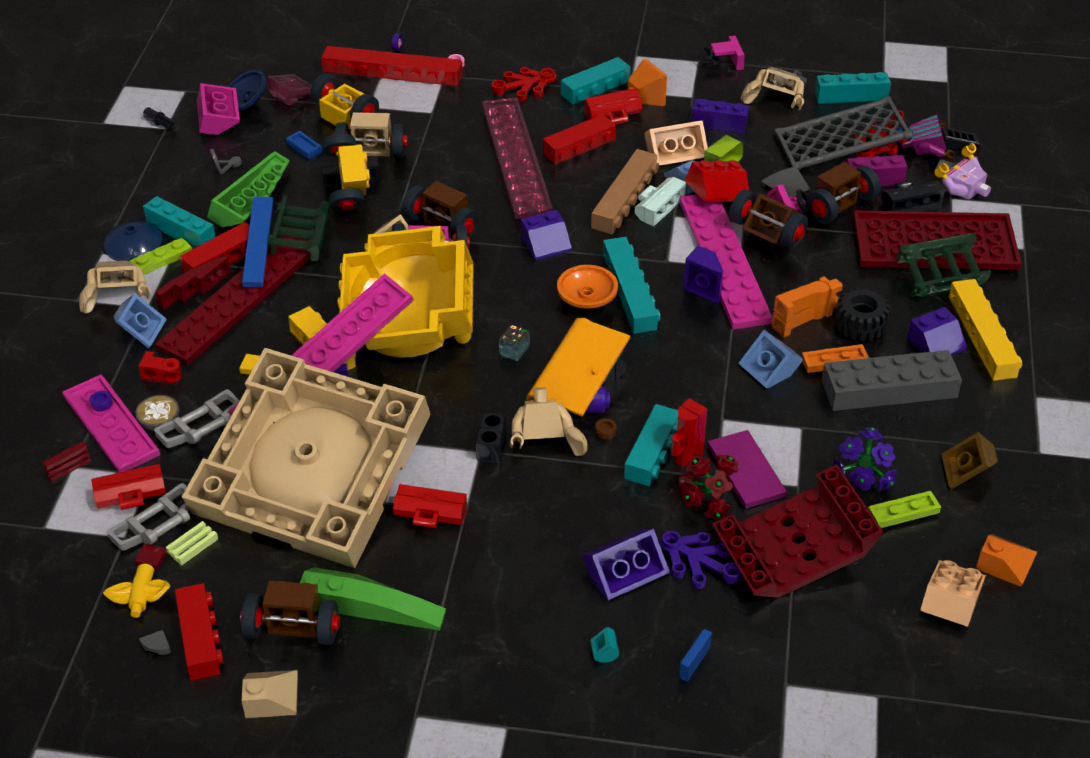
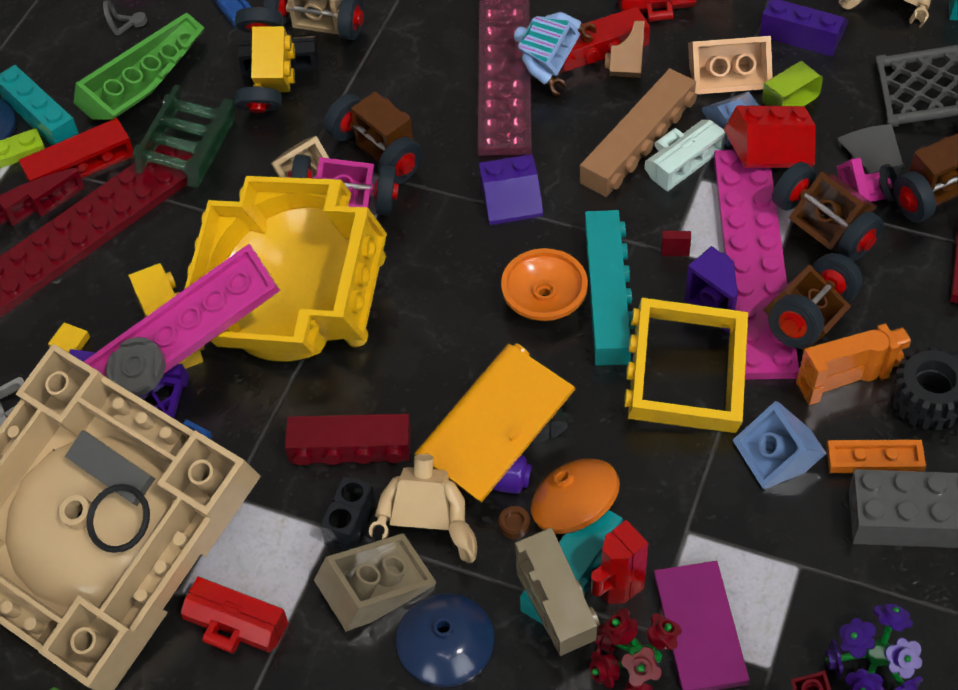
camera: 15 degrees right, 10 degrees up
blue tile [242,196,273,288] -> none
clear light blue brick [499,324,530,361] -> none
none -> dark grey tile [65,430,156,506]
none -> black tyre [87,484,150,553]
none -> dark grey tile [106,337,166,396]
none -> dark red brick [285,414,411,465]
none -> dark tan slope [314,533,436,631]
none -> dark blue dish [396,593,494,687]
none -> light blue torso [514,12,596,96]
none -> dark tan wedge [515,527,600,656]
none -> orange dish [531,458,620,534]
none -> medium nougat arch [605,21,645,78]
none -> yellow window [624,298,748,433]
none -> dark red tile [661,231,691,256]
none -> brick [763,253,862,351]

